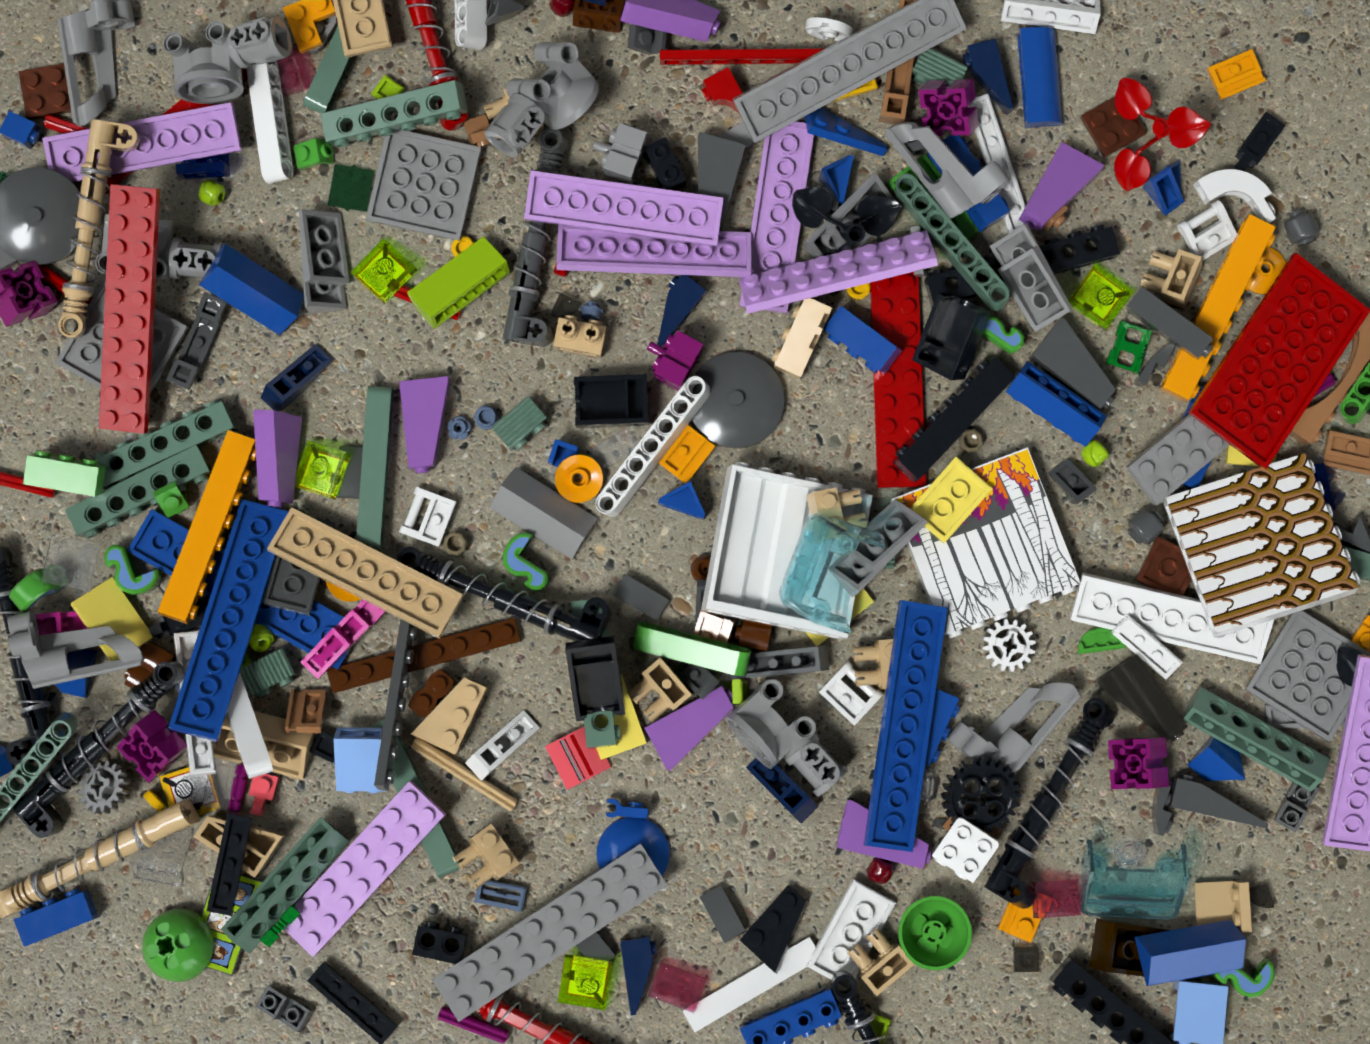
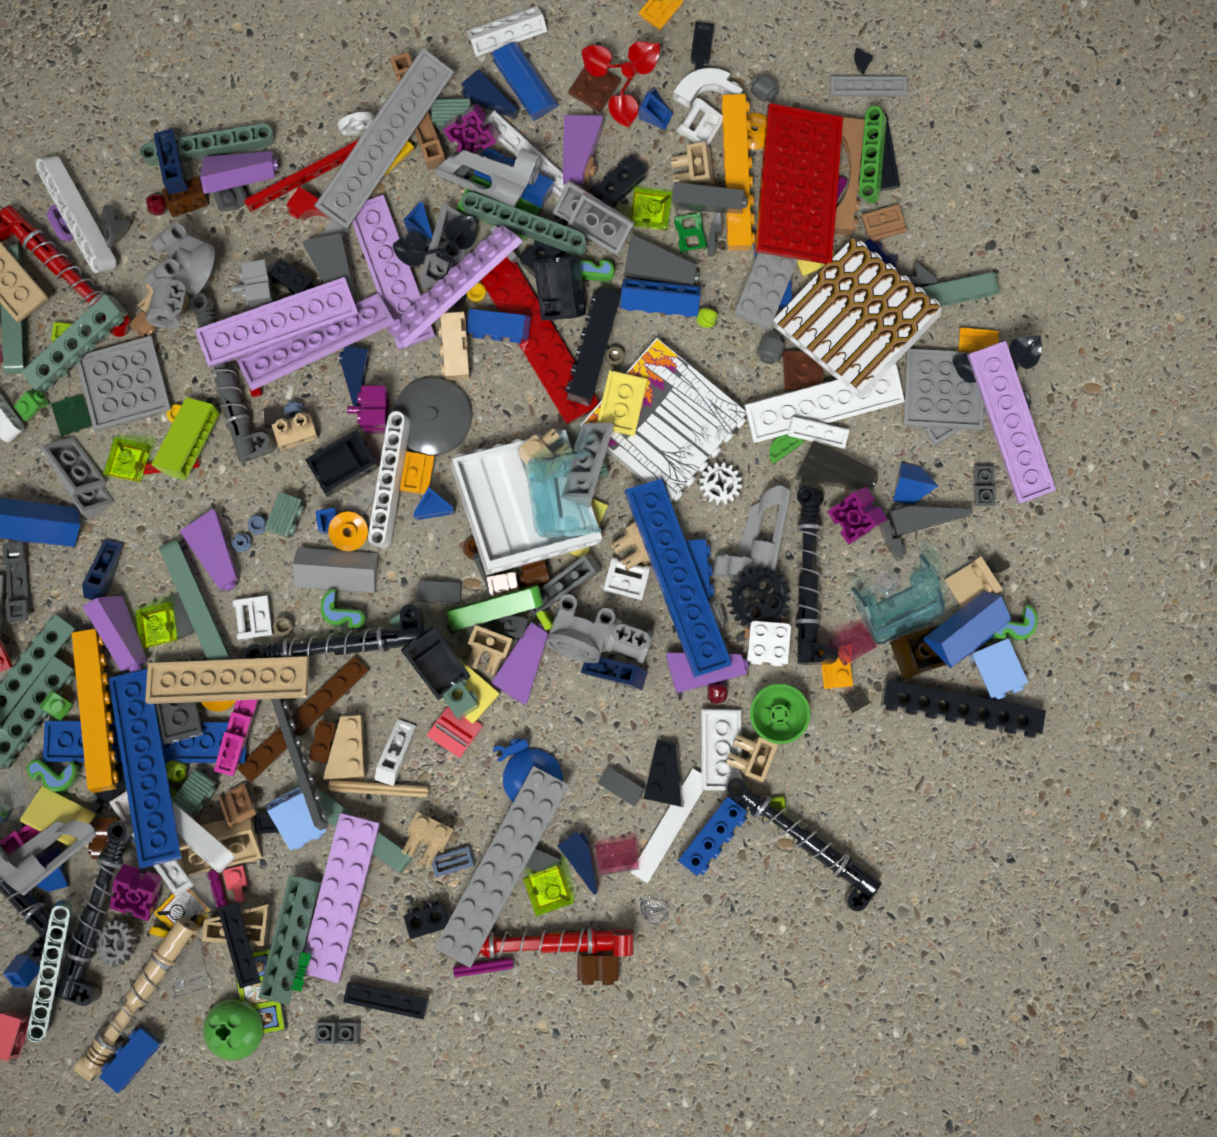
camera: 30 degrees left, 5 degrees down
blue wing [805,107,887,156] -> none
dark grey slope [1049,459,1097,504] -> none
sand green brick [1182,687,1330,792] -> none

